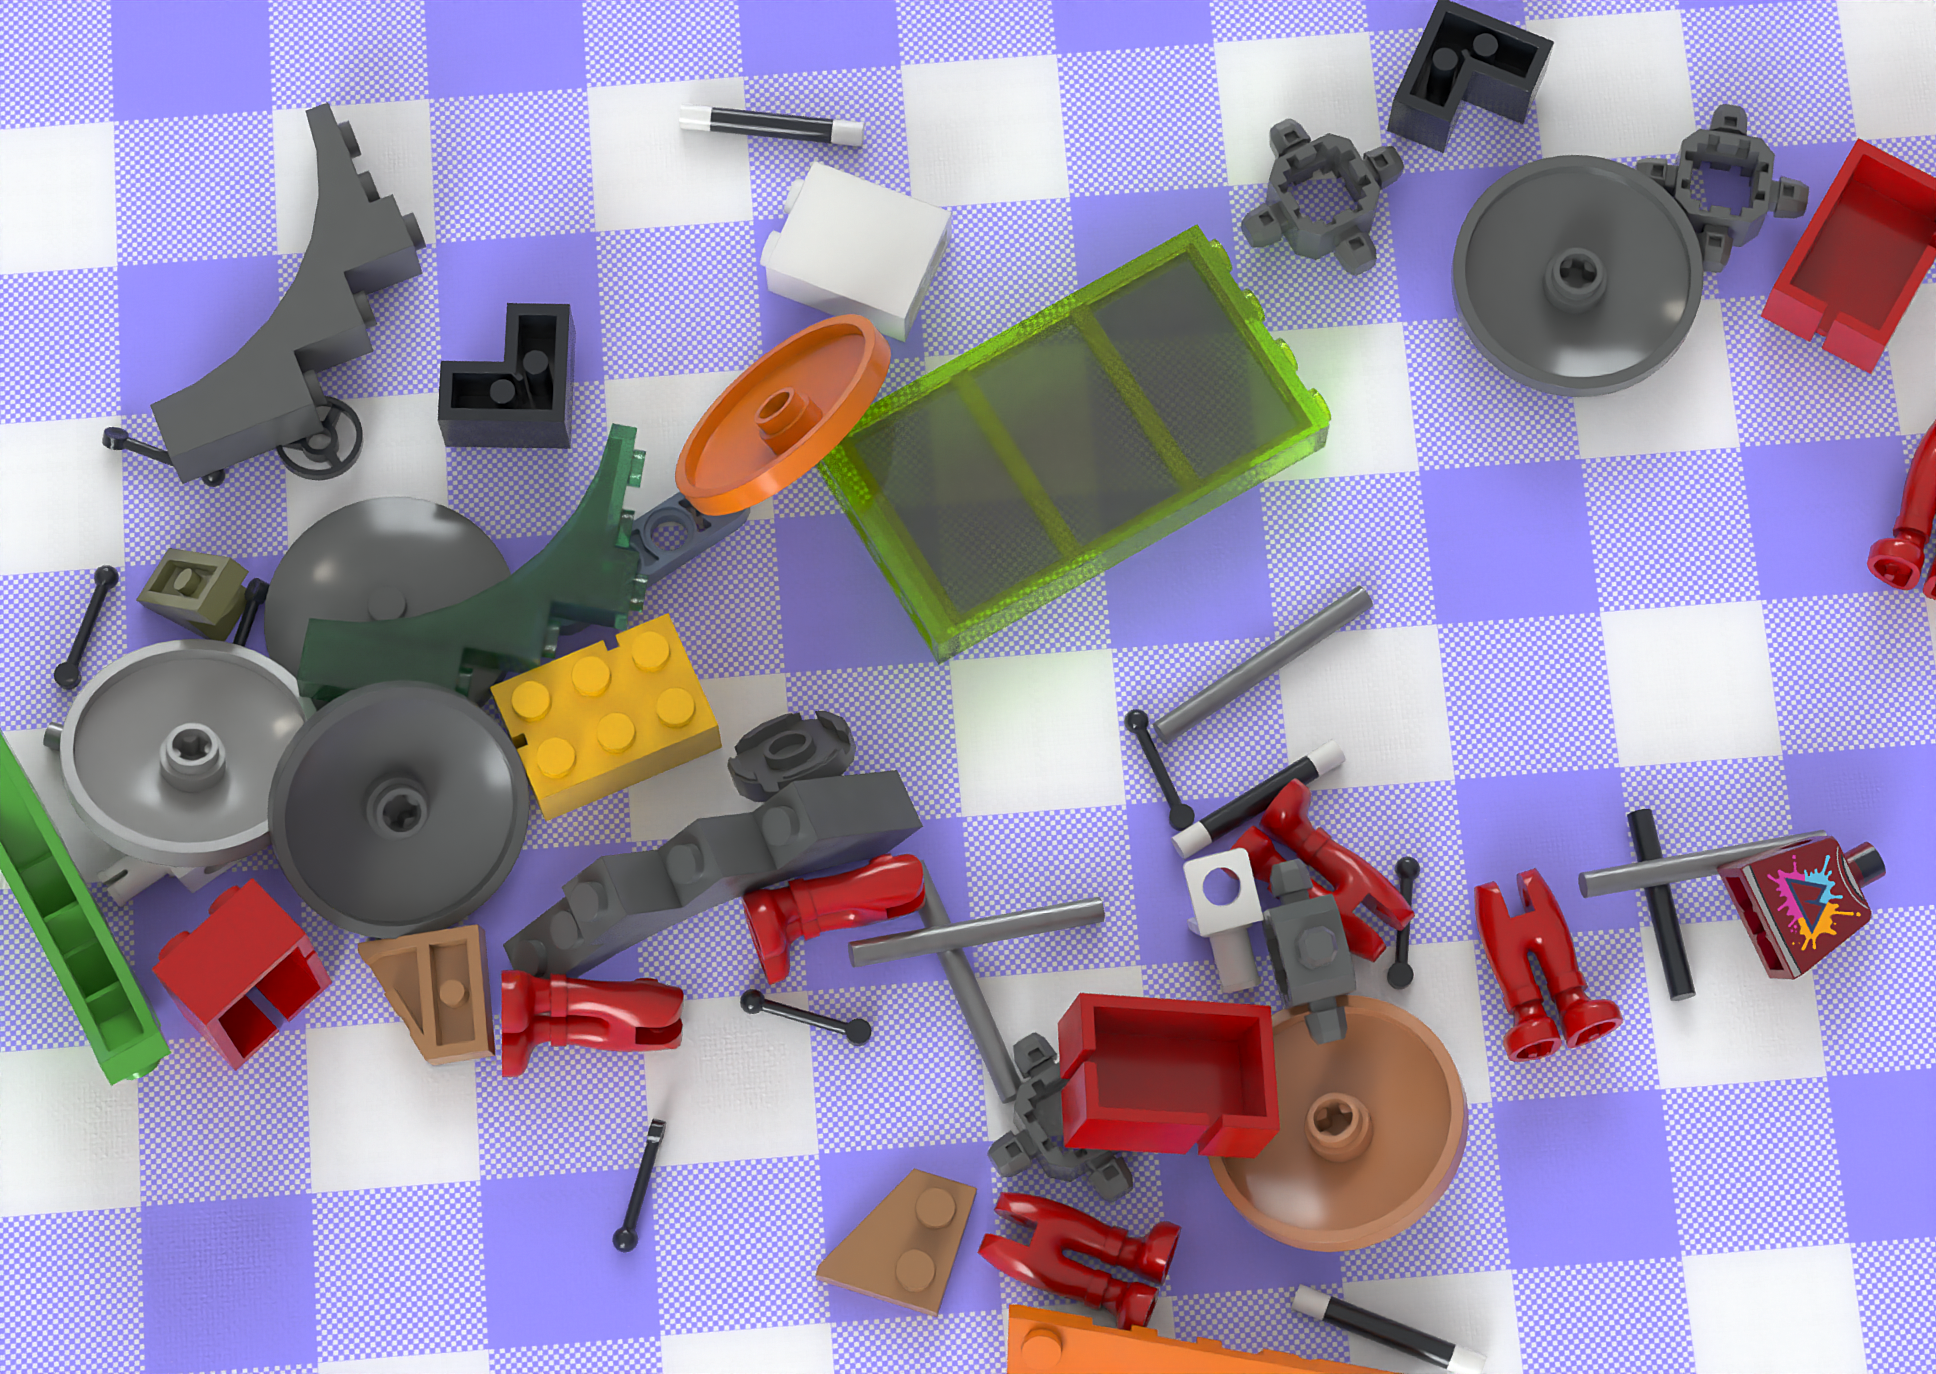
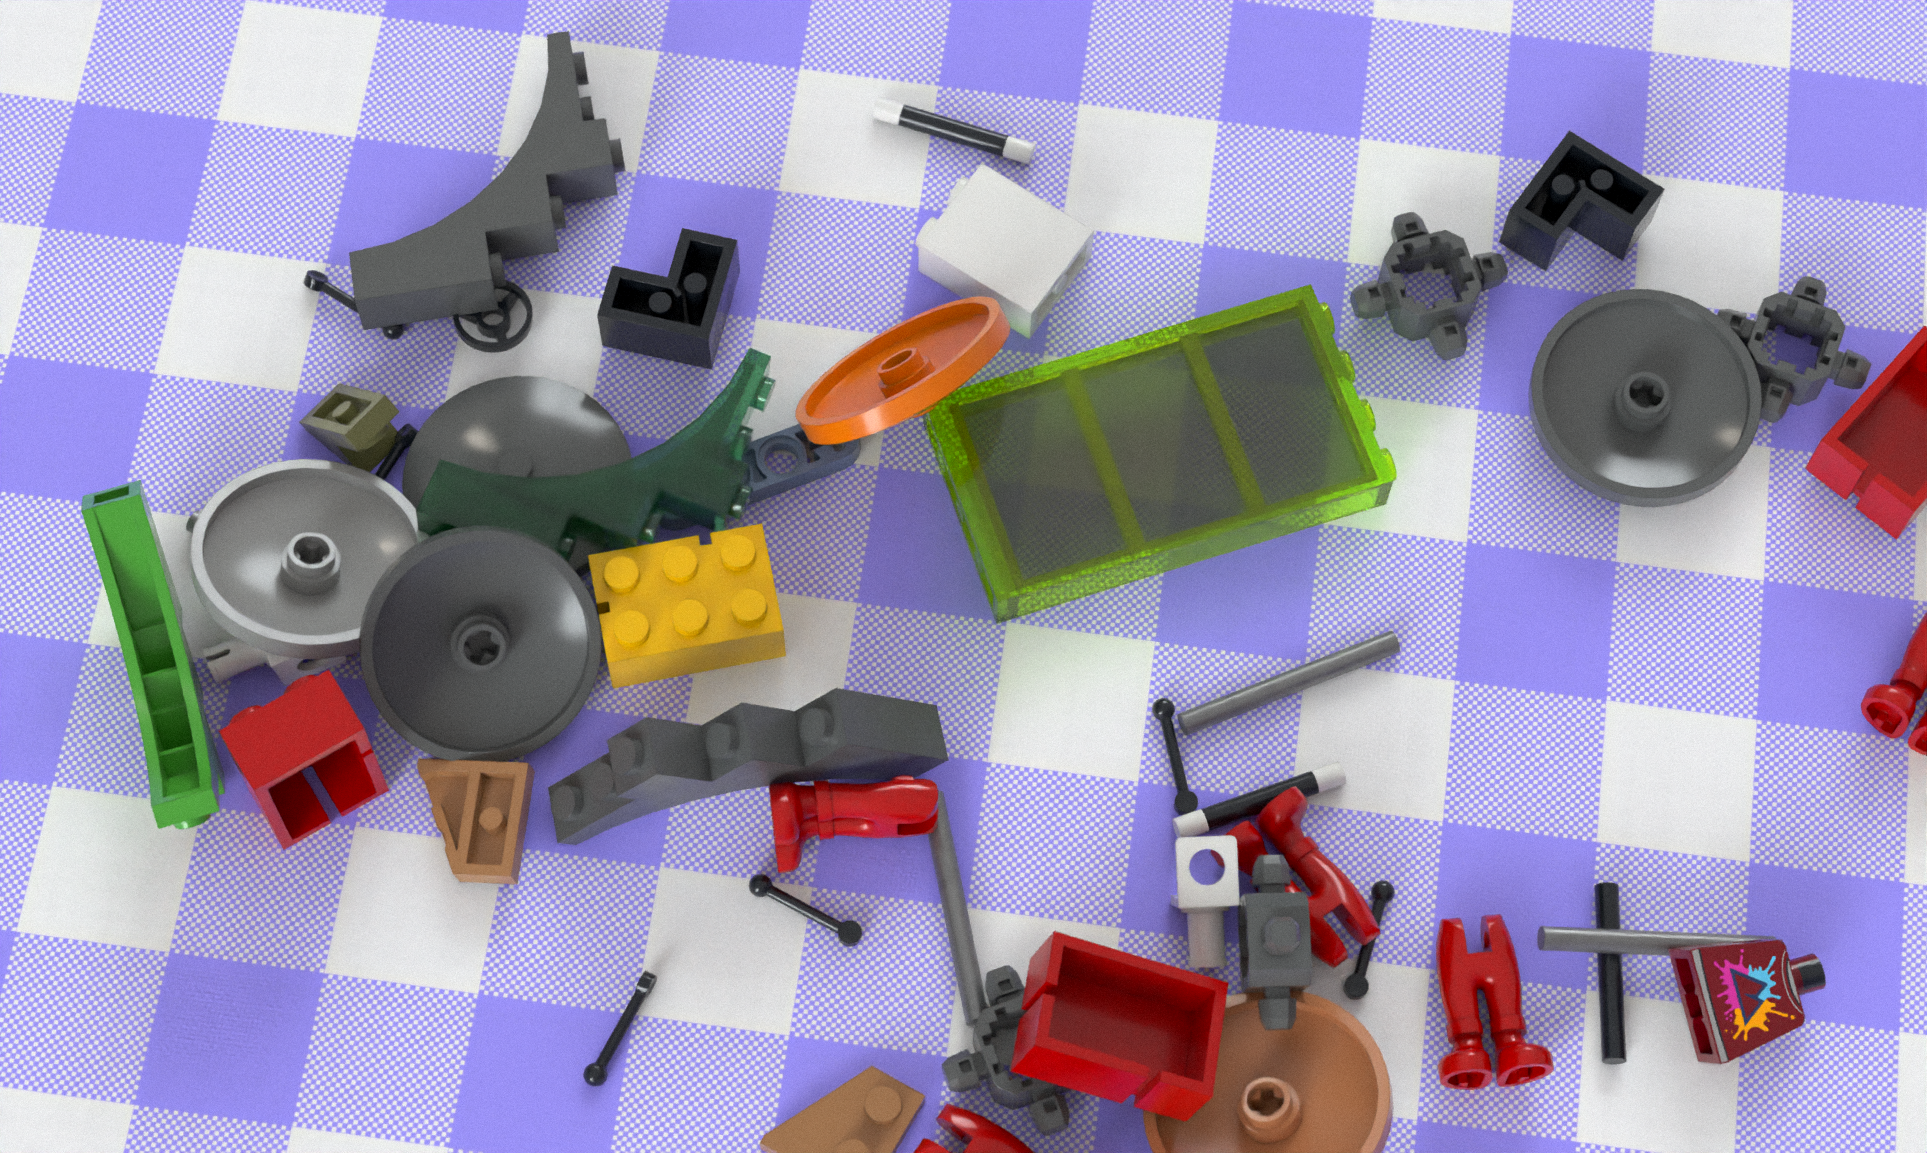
camera: 10 degrees right, 5 degrees down
black hinge [54,565,119,690] -> none
red piece [501,970,684,1077] -> none
dark grey tile [727,711,856,802] -> none
flat silver bar [848,897,1105,968] -> none

